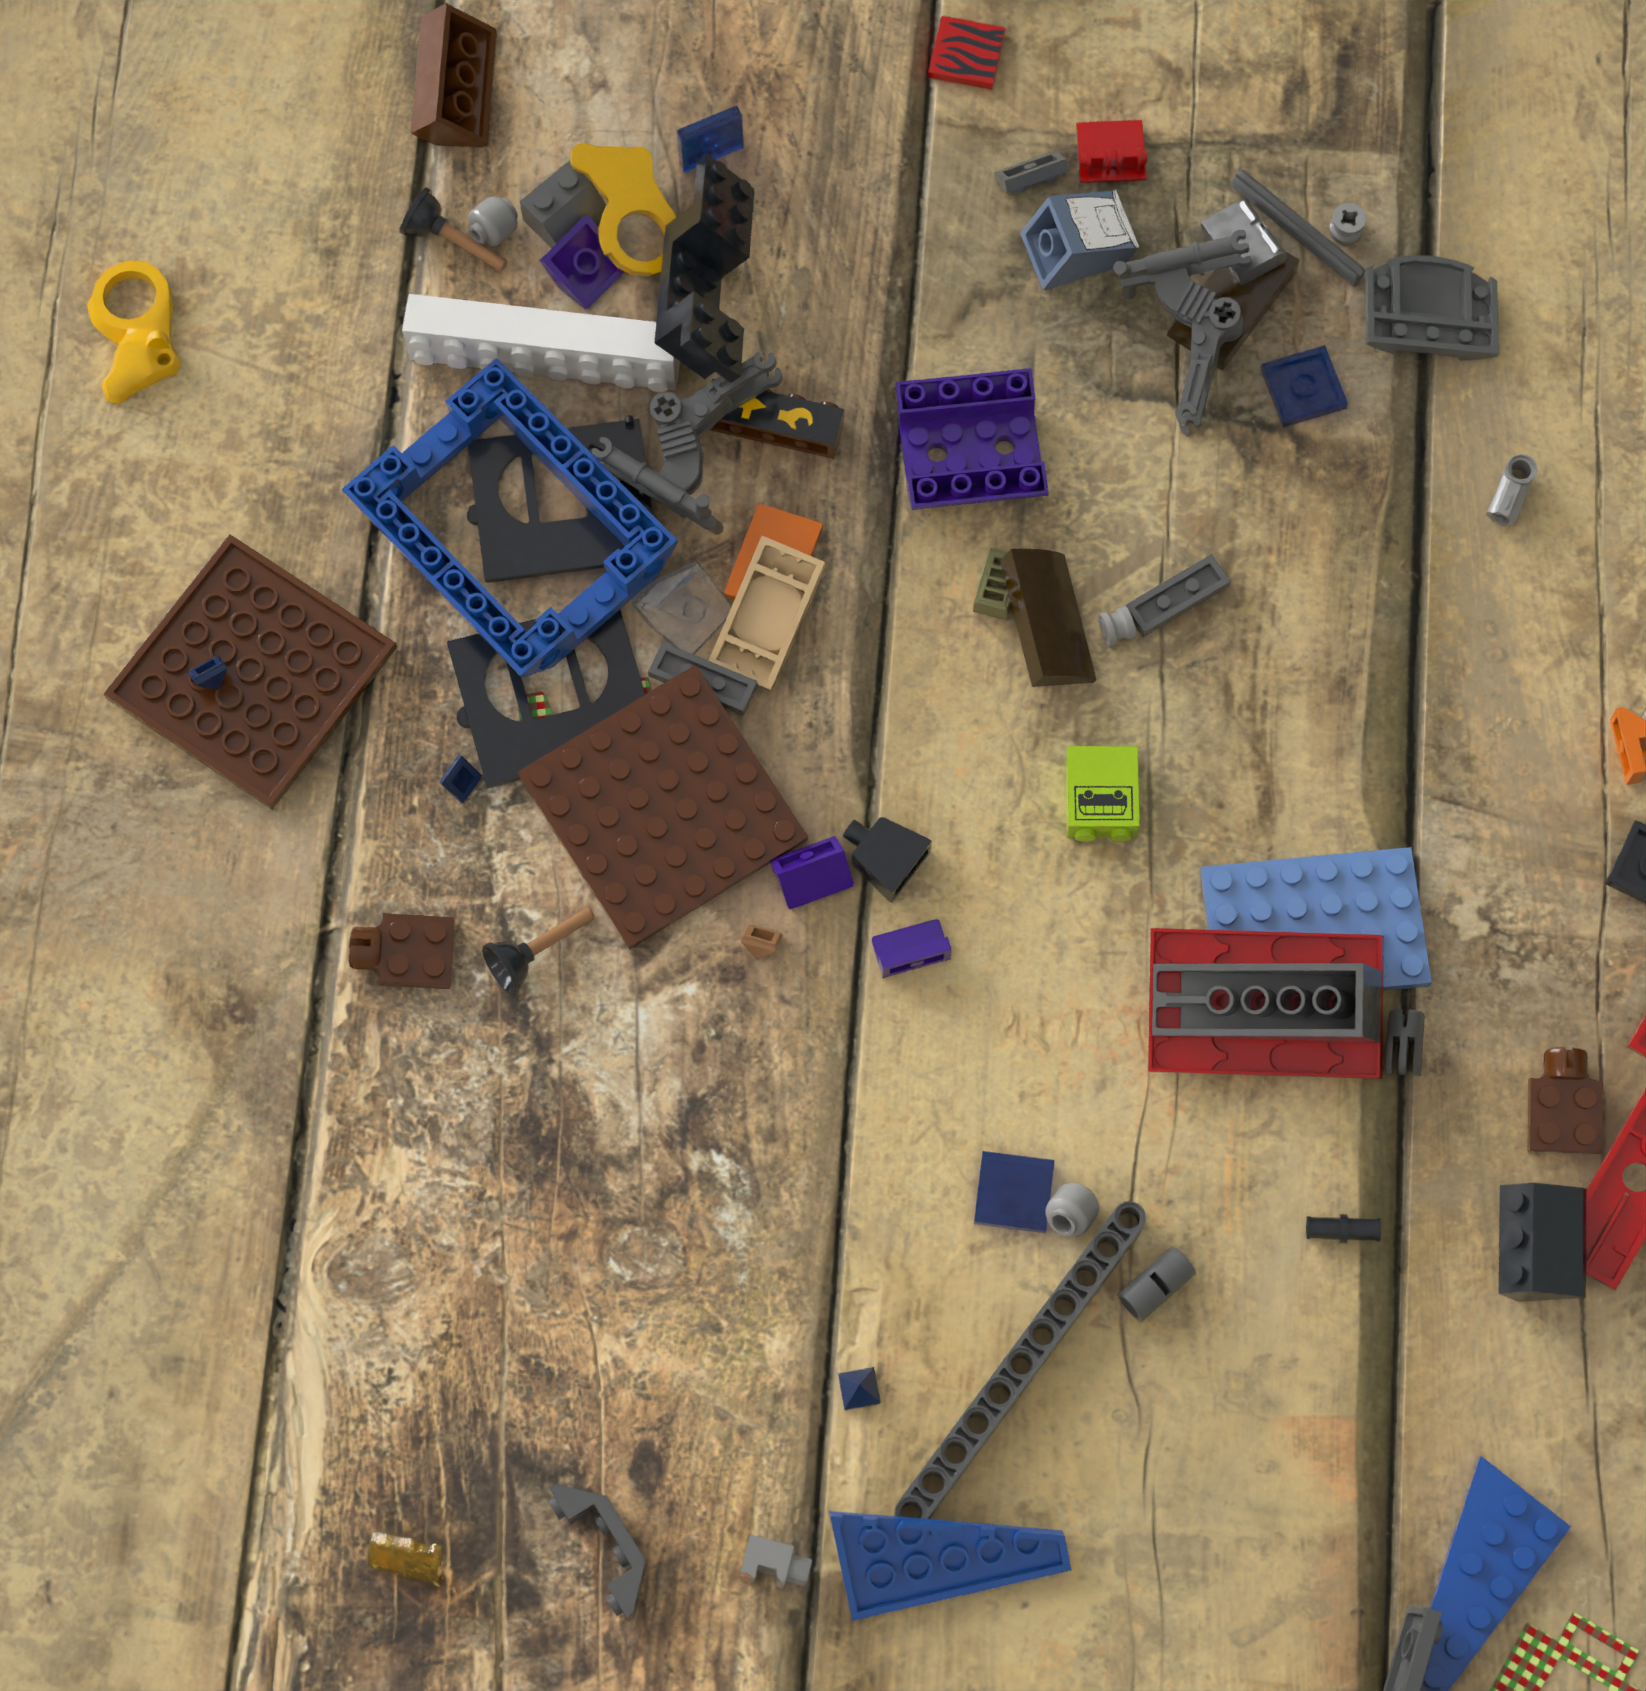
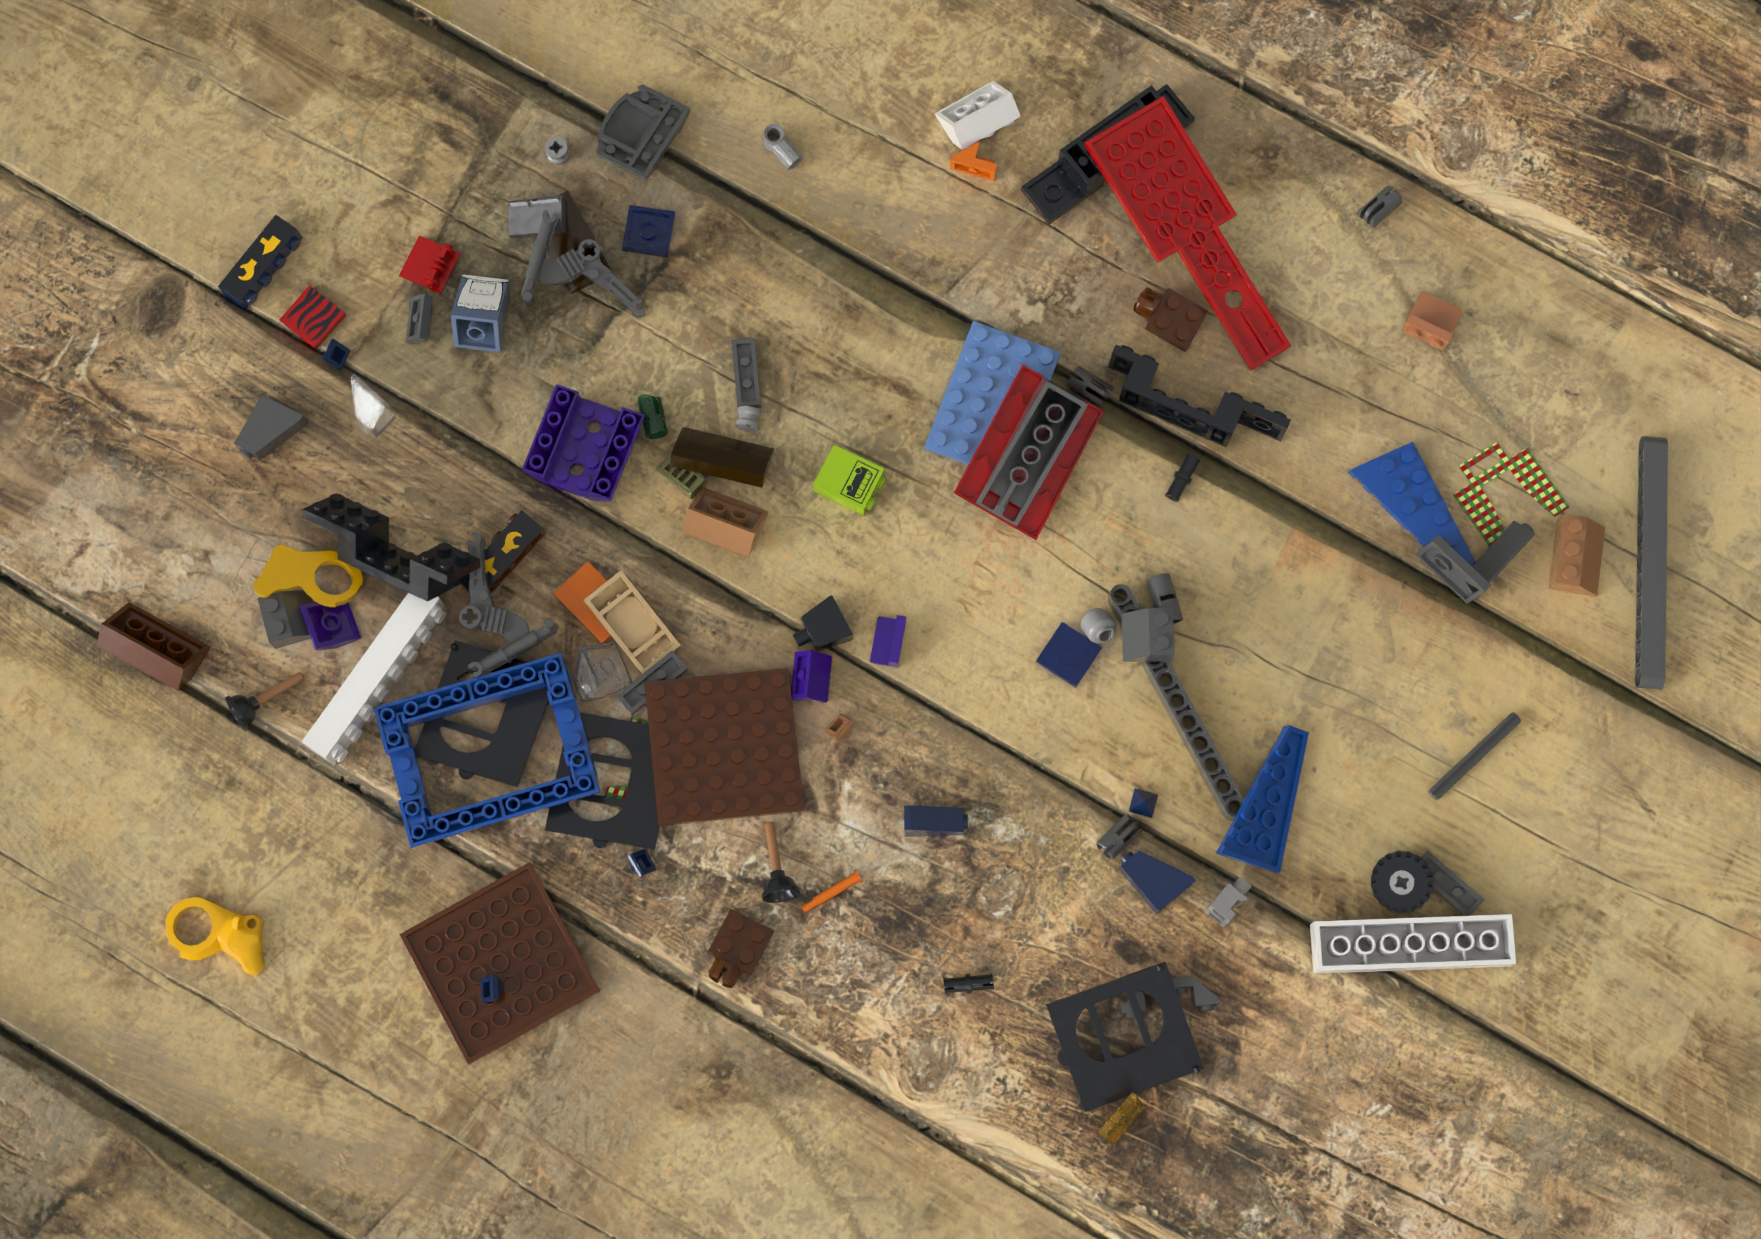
camera: 65 degrees left, 5 degrees up
light grey head [468,196,518,246] -> none
clear blue tile [676,106,744,172] -> none
dark grey axle [1231,170,1365,284] -> none
black slope [1498,1183,1586,1302] -> none
none -> dark grey slope [234,395,308,460]
none -> dark blue slope [322,339,351,371]
none -> clear slope [351,374,396,438]
none -> clear green arm [637,394,668,439]
none -> medium nougat slope [682,487,768,557]
none -> orange piece [801,869,863,913]
none -> dark blue slope [904,805,968,837]
none -> black pin [943,973,994,994]
none -> black door [1046,962,1204,1112]
none -> dark grey arm [1096,813,1143,859]
none -> black bracket [1108,345,1291,447]
none -> dark blue slope [1119,851,1196,914]
none -> dark grey slope [1121,608,1174,662]

